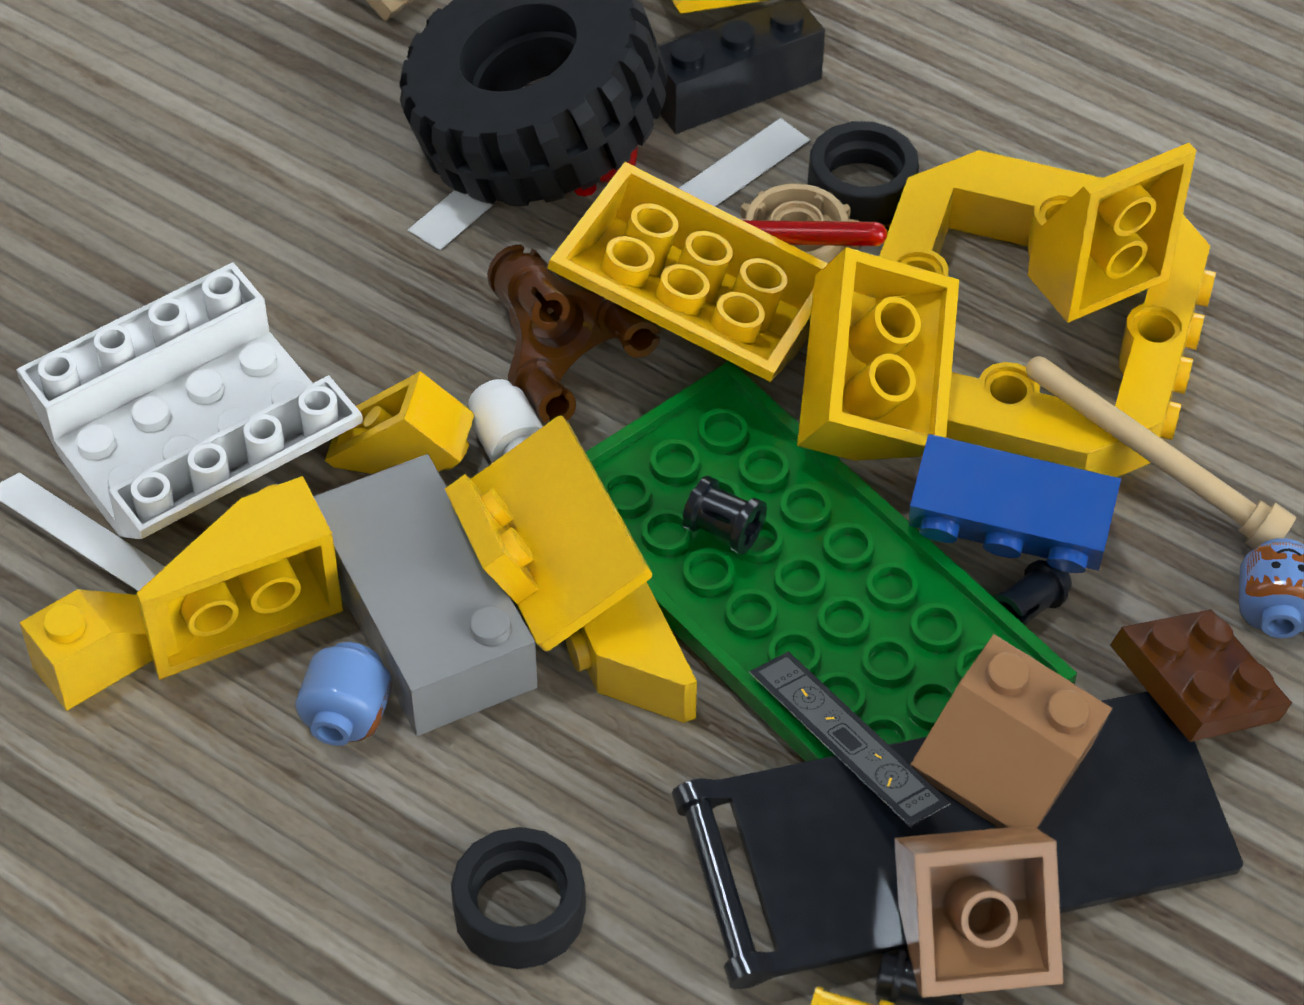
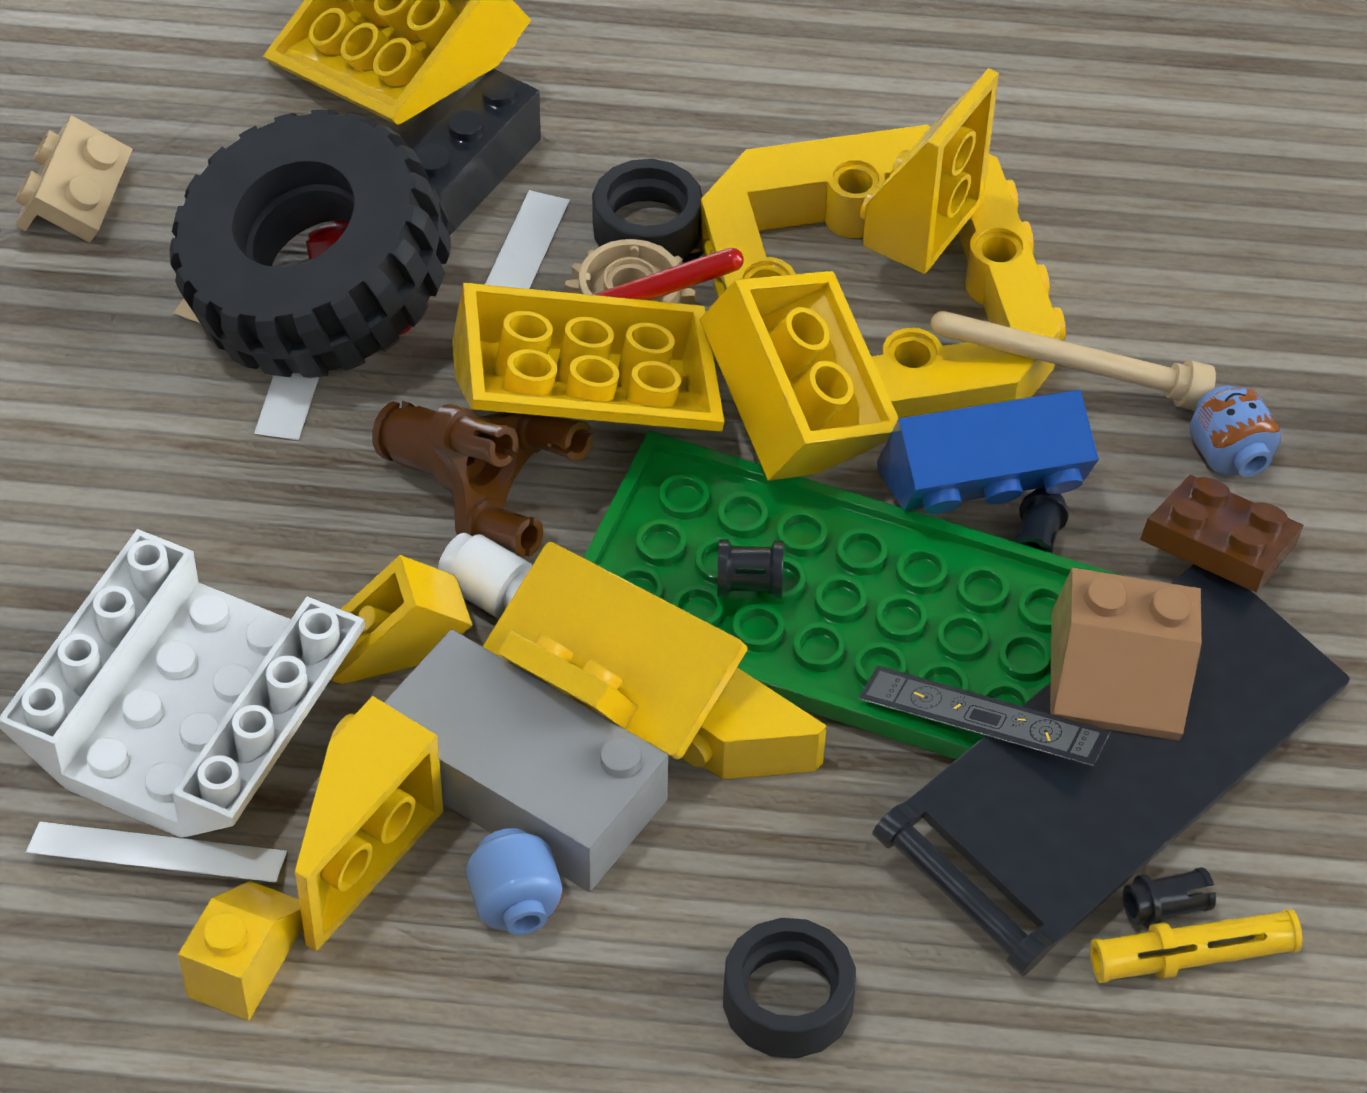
camera: 30 degrees left, 0 degrees up
medium nougat slope [895,825,1063,998] -> none

